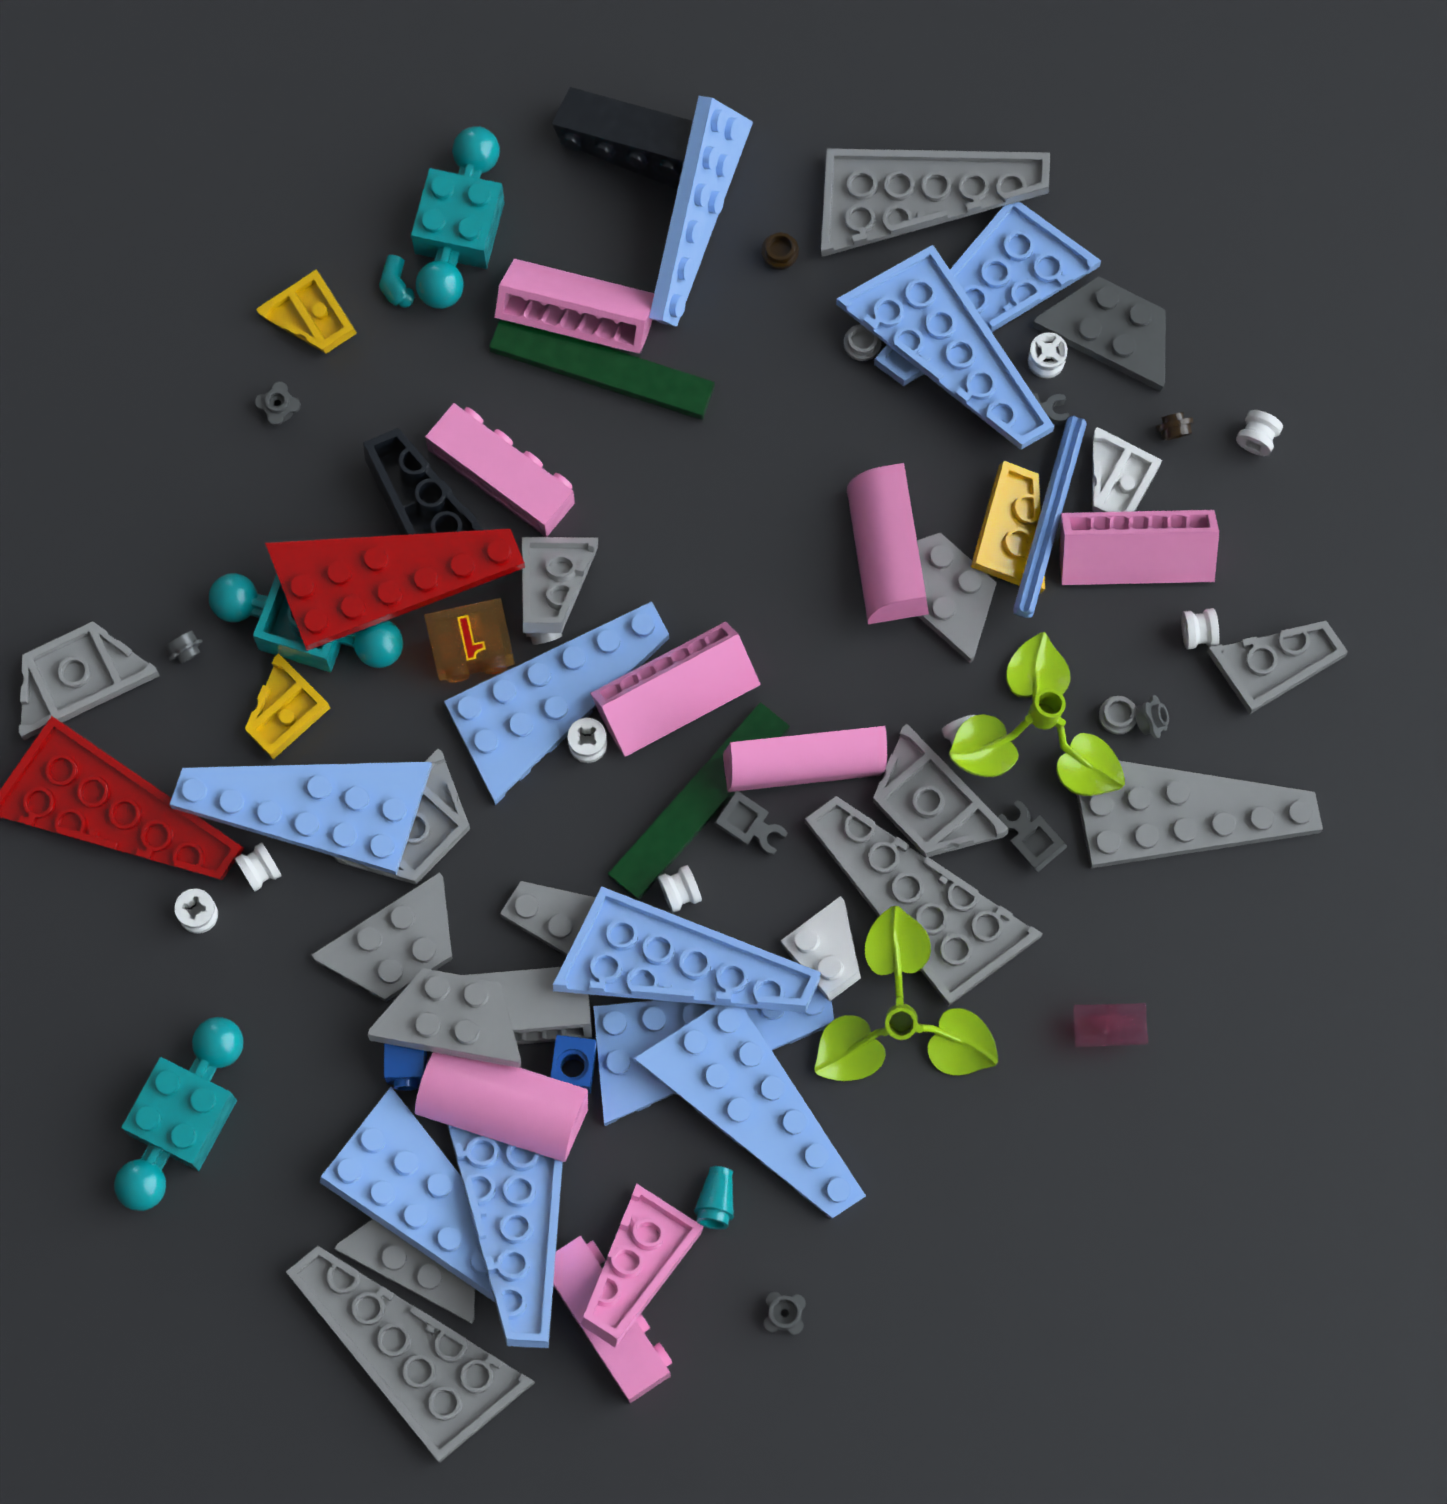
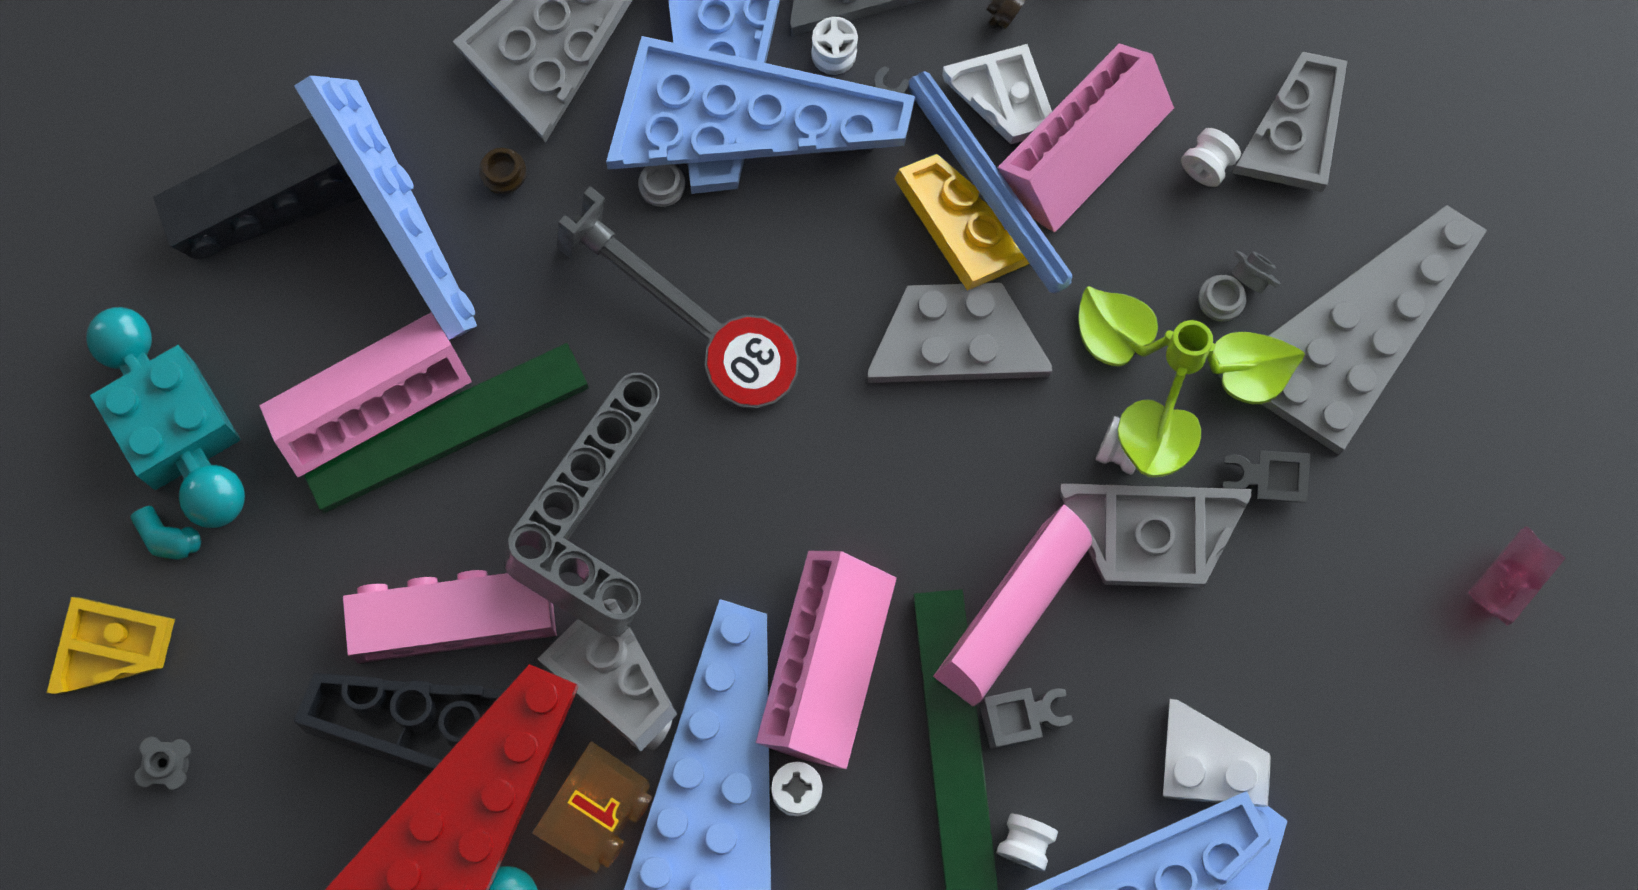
camera: 50 degrees left, 0 degrees up
light grey wing [805,796,1043,1006] -> none
lime plant [814,906,998,1081] -> none
bright pink brick [847,463,929,624] -> none
none -> dark grey beam [503,373,660,636]
none -> piece [557,186,799,410]

